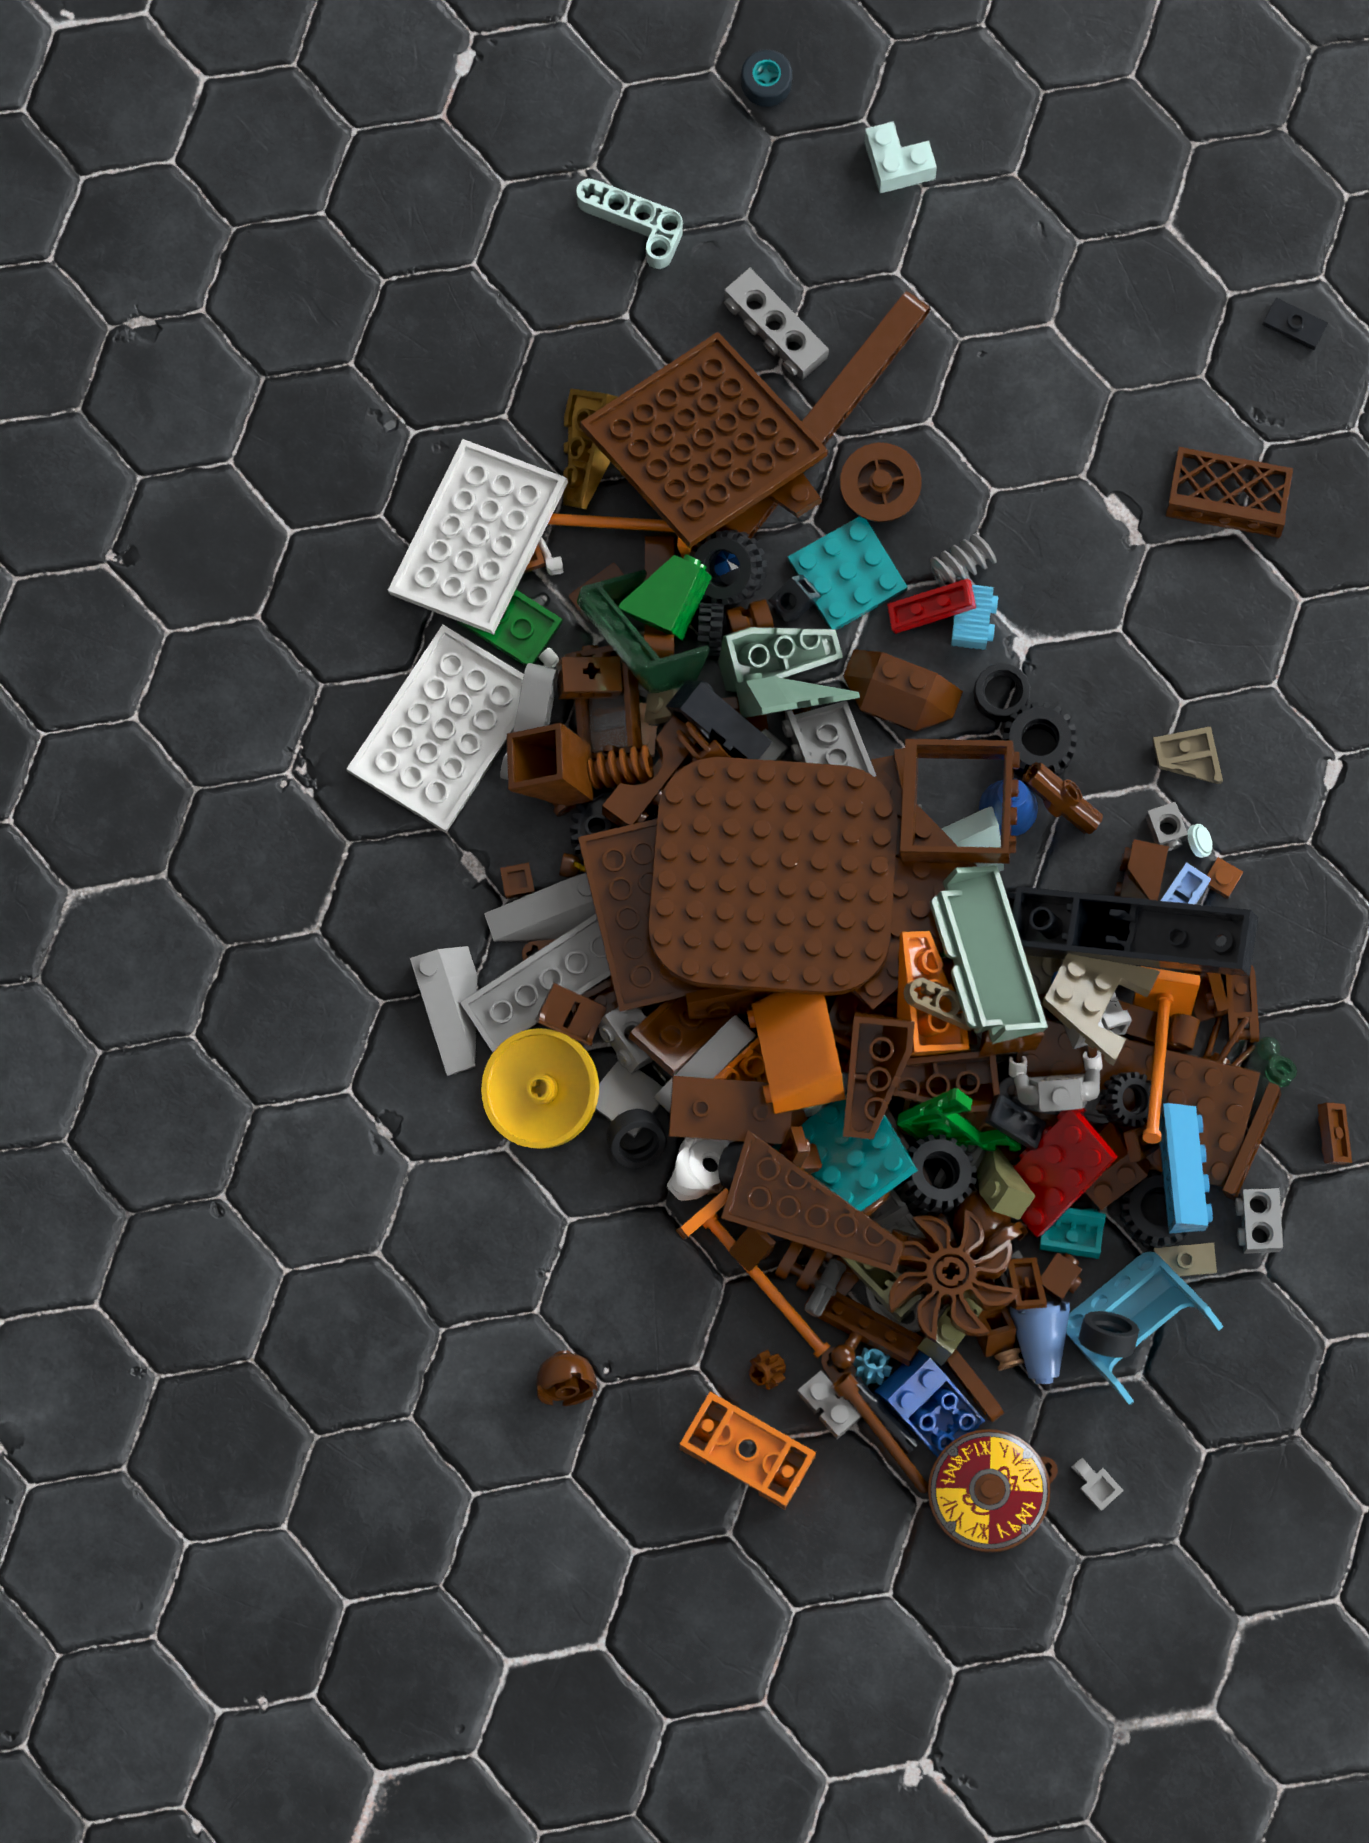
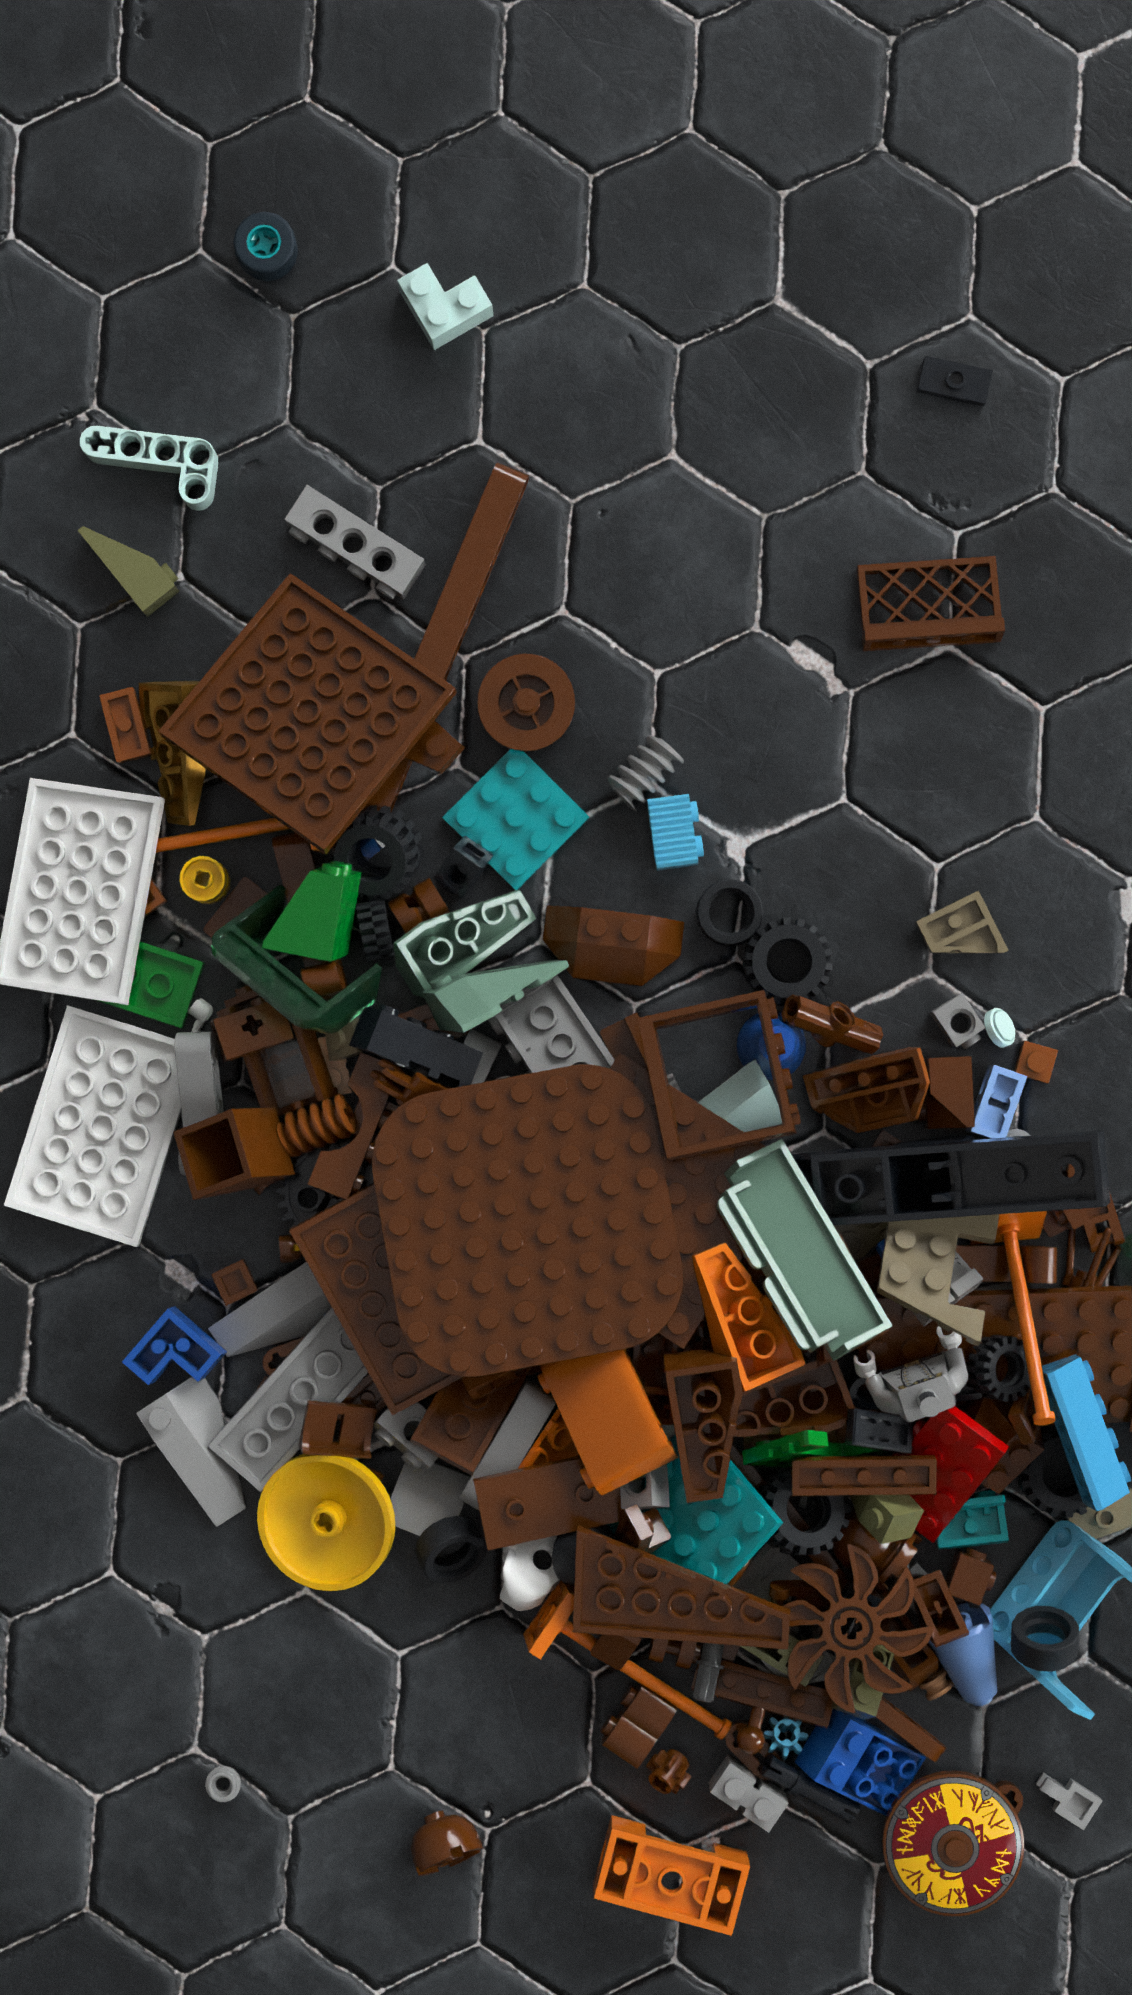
camera: 10 degrees left, 10 degrees up
white hand [538,537,563,575] -> none
reddish brown piece [831,1372,928,1494] -> none
red tile [887,578,976,634] -> none
dark tan beam [904,978,974,1031] -> none
none -> olive slope [78,526,180,617]
none -> dark orange plate [99,687,152,764]
none -> blue brick [122,1306,227,1385]
none -> yellow wheel [180,856,231,904]
none -> light grey plate [205,1766,241,1802]
none -> reddish brown brick [600,1683,677,1768]
none -> light grey brick [620,1464,670,1510]
none -> reddish brown plate [791,1455,937,1496]
none -> dark orange wedge [803,1047,930,1133]

